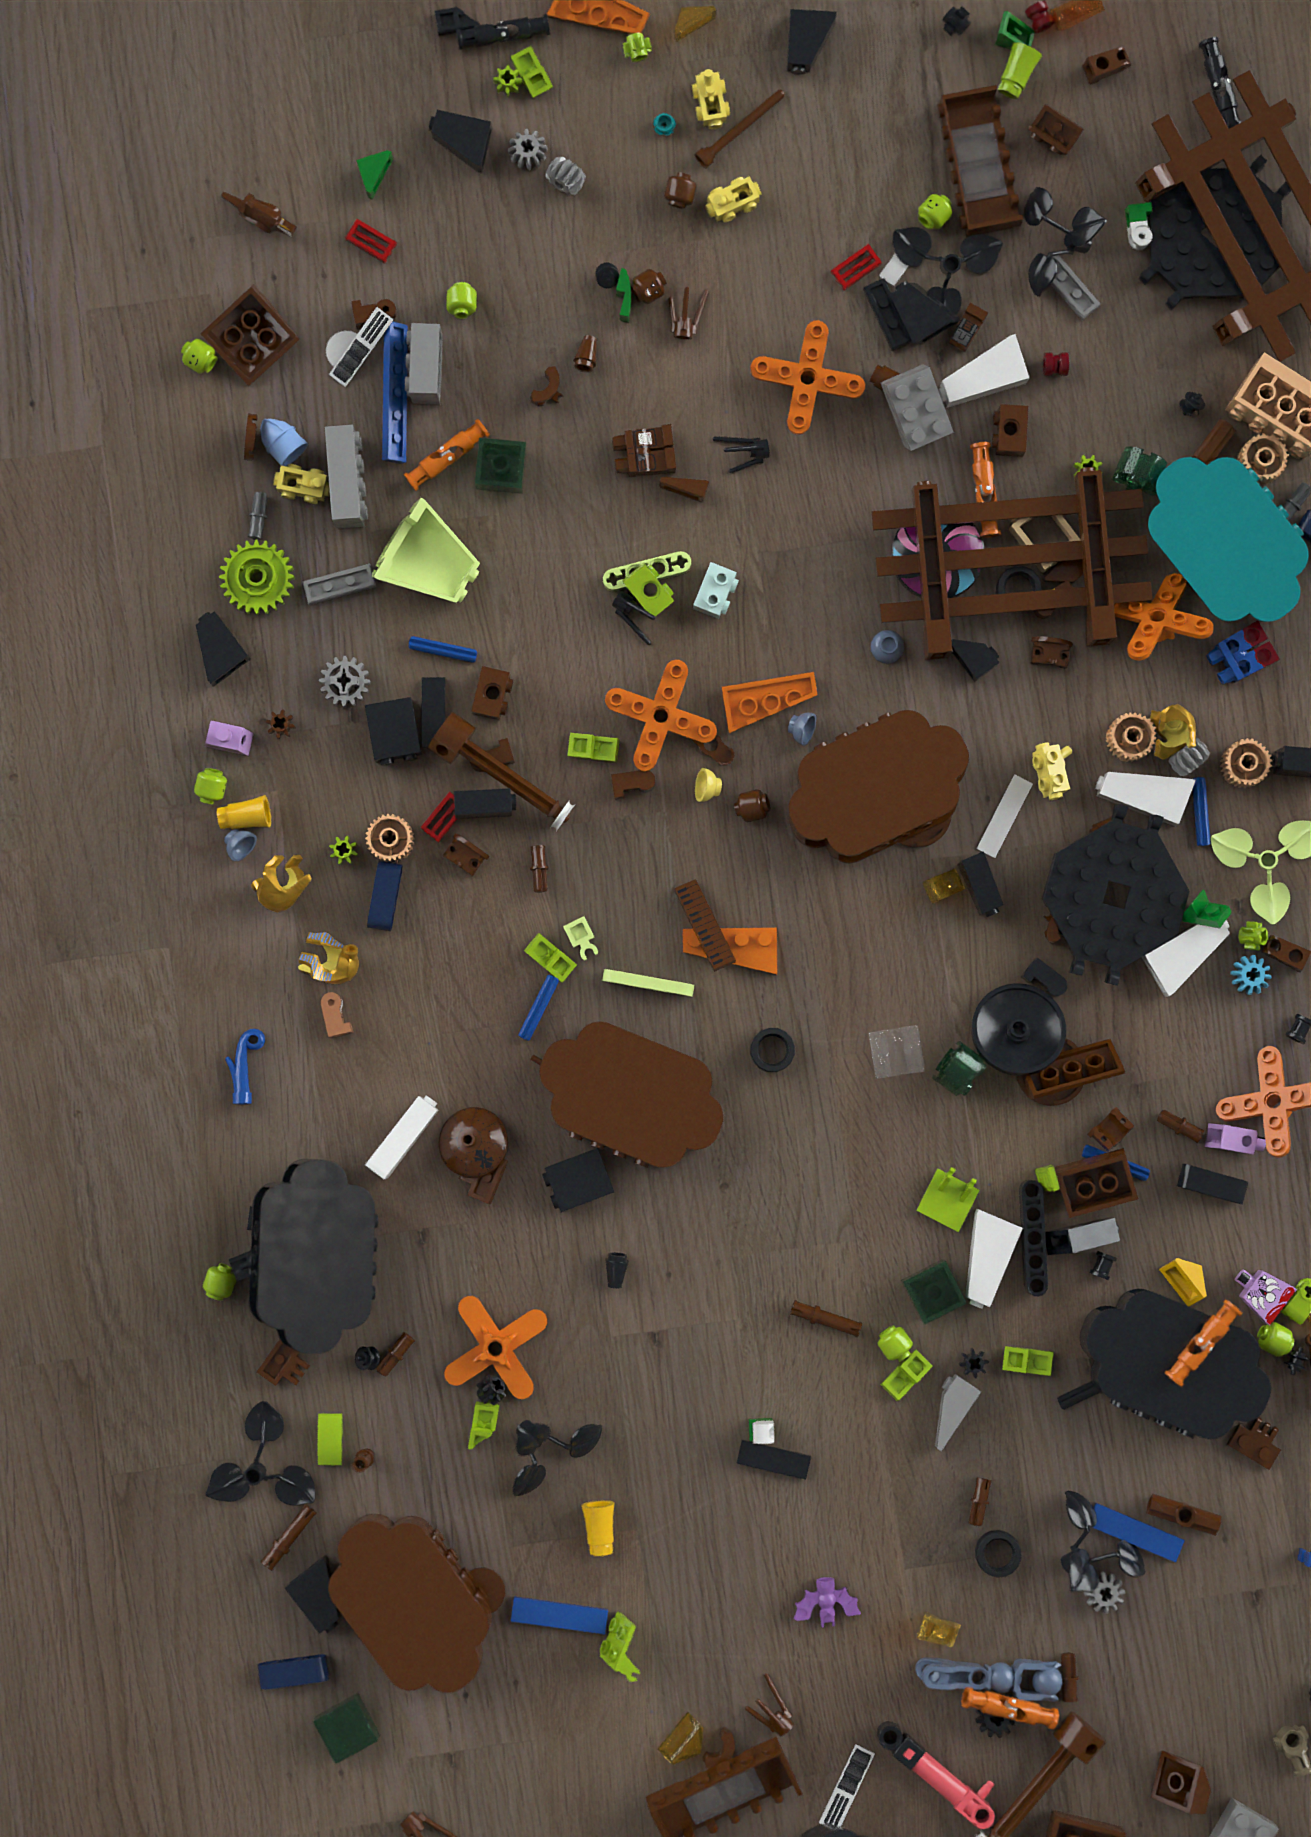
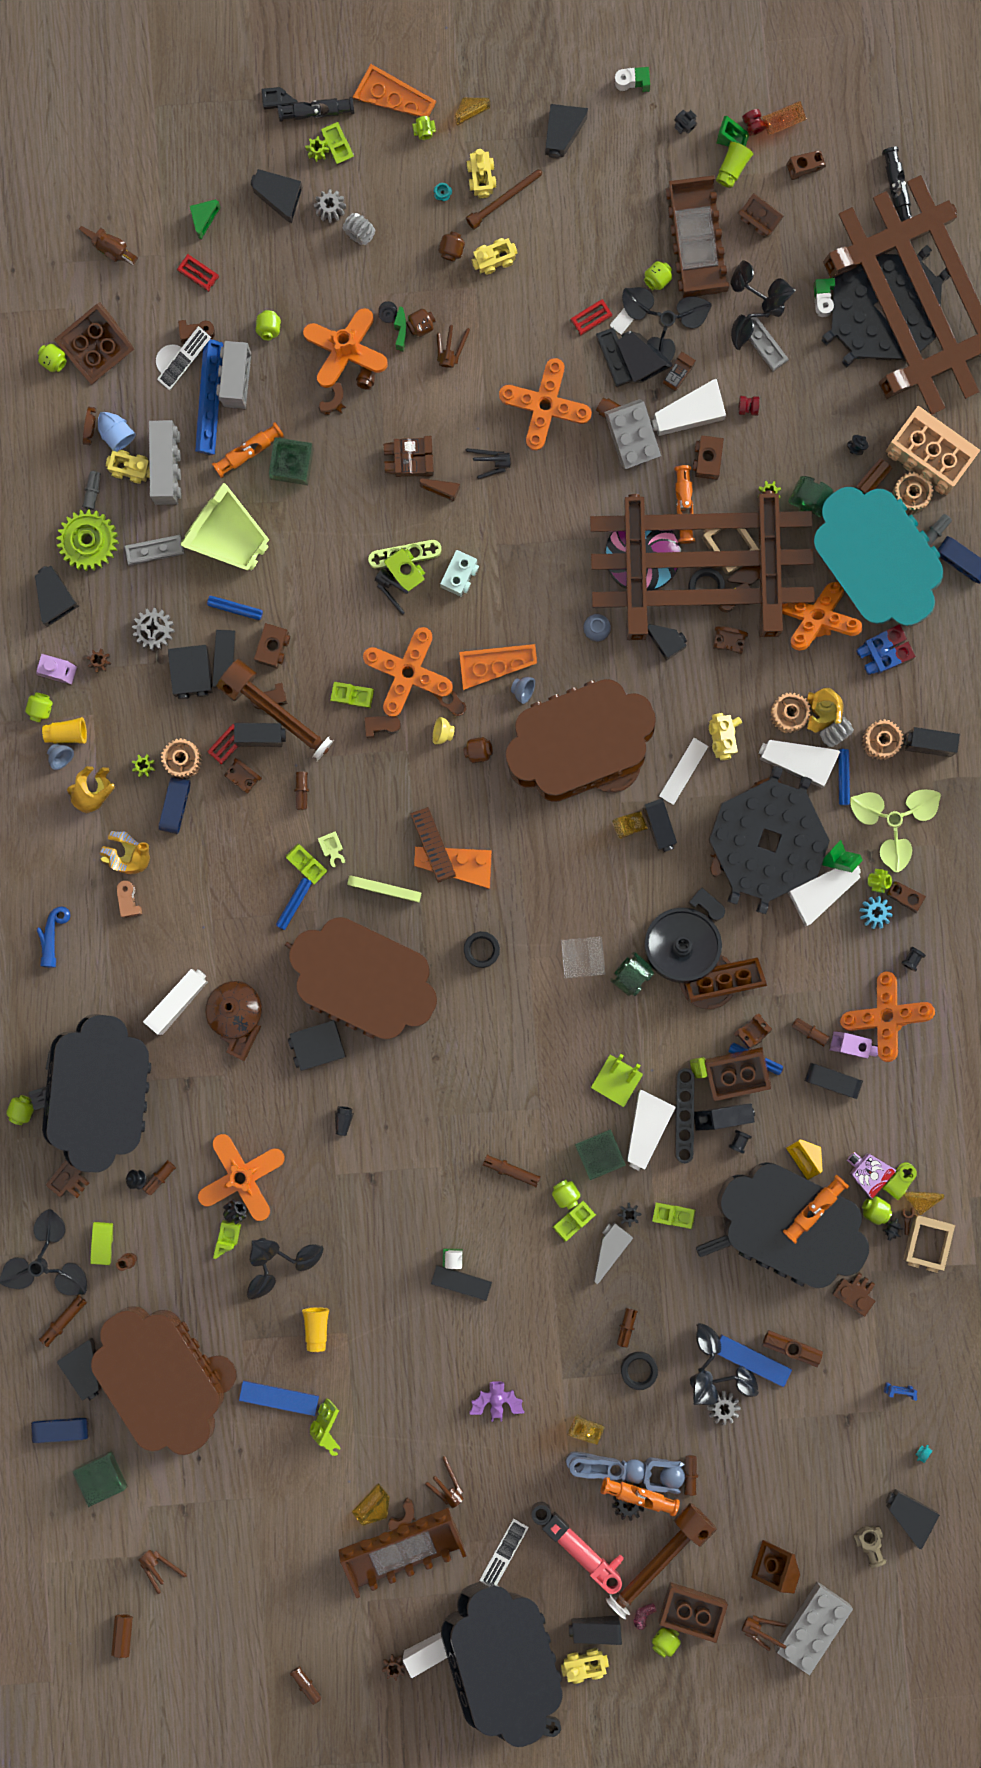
camera: 10 degrees right, 0 degrees up
none -> orange piece [303,308,388,388]

